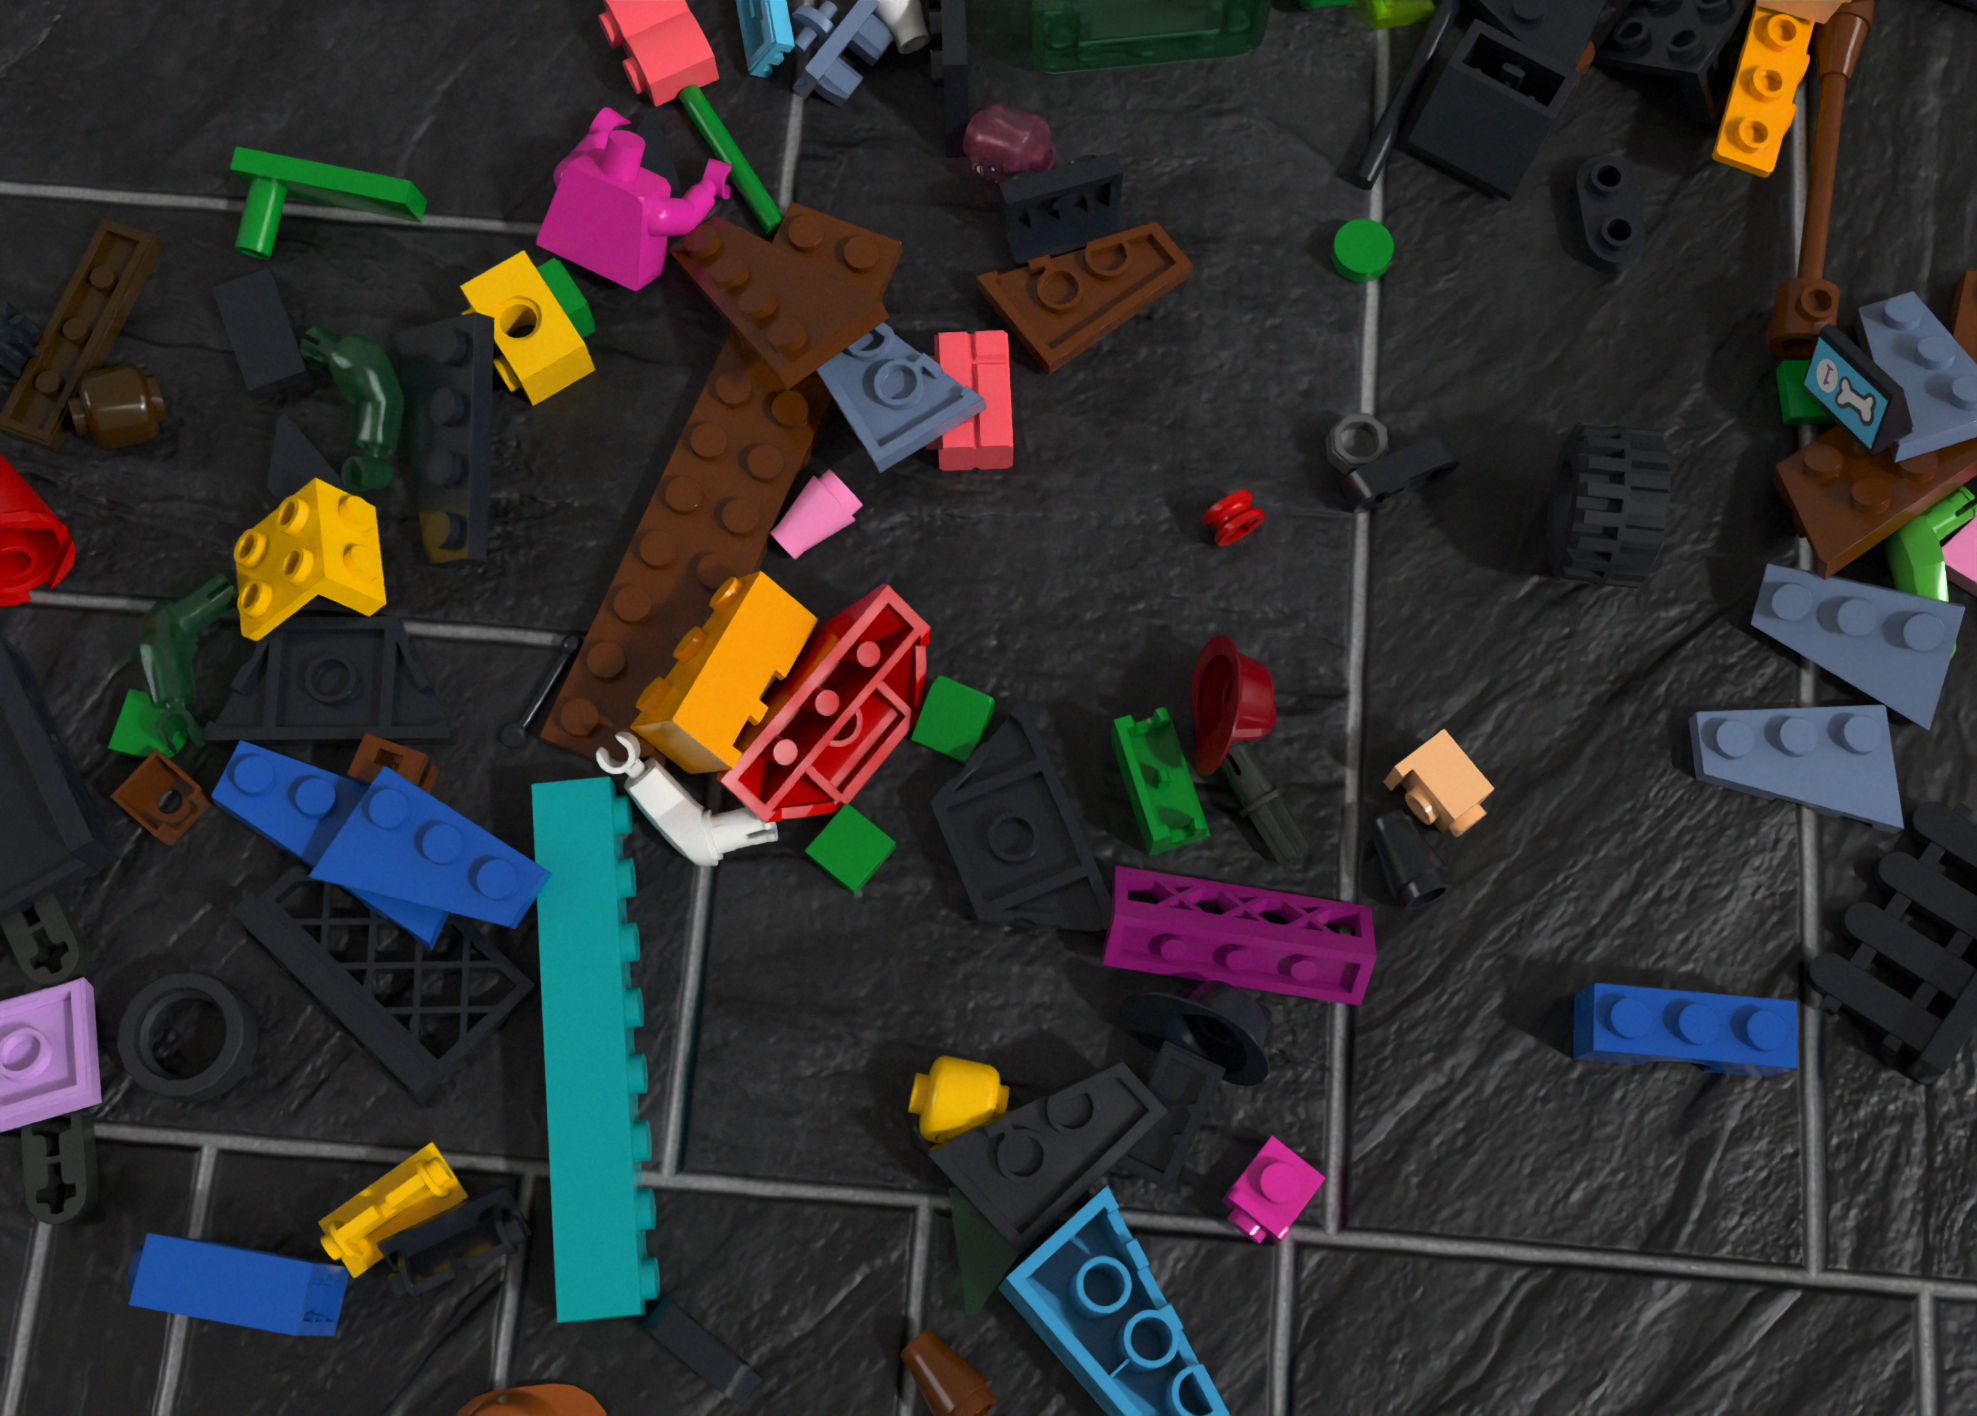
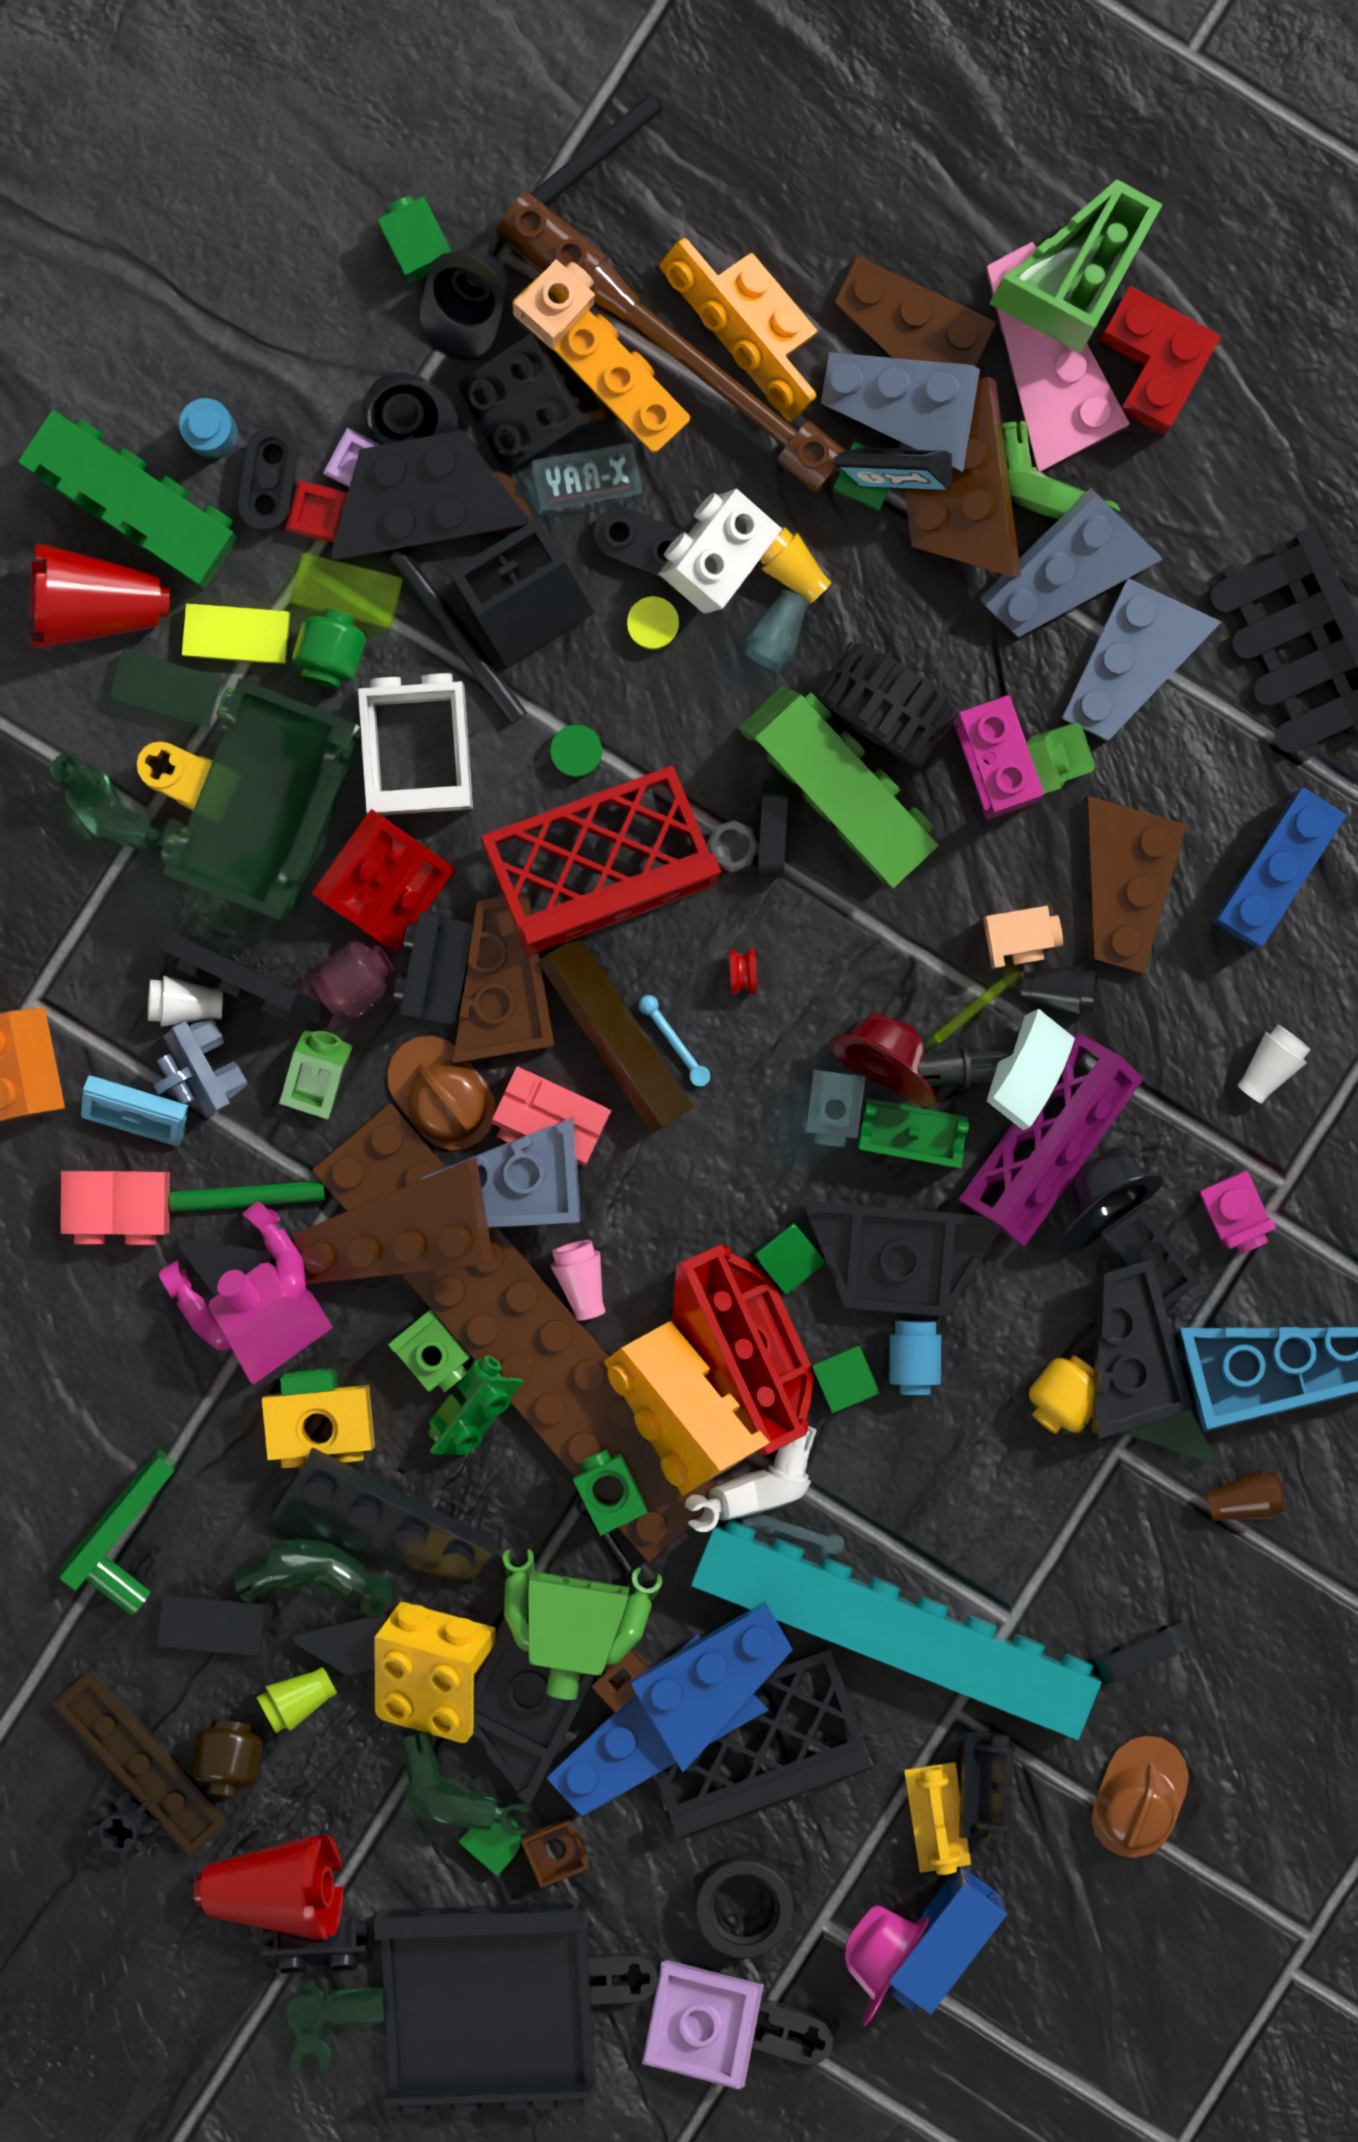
camera: 65 degrees left, 15 degrees up
none -> lime cone [256,1667,337,1734]
none -> bright green bracket [279,1030,353,1119]
none -> red slope [311,809,456,953]
none -> white window [358,673,473,816]
none -> dark orange piece [387,1036,496,1151]
none -> bright green brick [388,1310,471,1392]
none -> green hinge [428,1355,523,1455]
none -> red fence [480,765,721,957]
none -> bright green torso [503,1549,662,1700]
none -> clear light blue tile [532,443,643,514]
none -> dark brown tile [538,937,694,1134]
none -> green brick [573,1450,648,1536]
none -> neon yellow tile [627,596,679,650]
none -> medium azure hinge [638,995,710,1086]
none -> light orange bracket [659,238,818,422]
none -> white brick [659,489,782,614]
none -> bright green wedge [737,686,939,888]
none -> clear light blue hinge [741,1512,845,1555]
none -> clear light blue cone [745,590,809,671]
none -> yellow cone [759,527,831,604]
none -> clear light blue brick [805,1070,866,1147]
none -> dark pink piece [845,1905,929,2026]
none -> dark azure brick [889,1321,941,1395]
none -> clear neon green hinge [933,967,1022,1044]
none -> dark pink window [953,695,1044,820]
none -> light aqua slope [987,1009,1075,1130]
none -> bright green bracket [1027,722,1095,794]
none -> reddish brown wing [1086,796,1187,974]
none -> white cone [1237,1025,1311,1104]

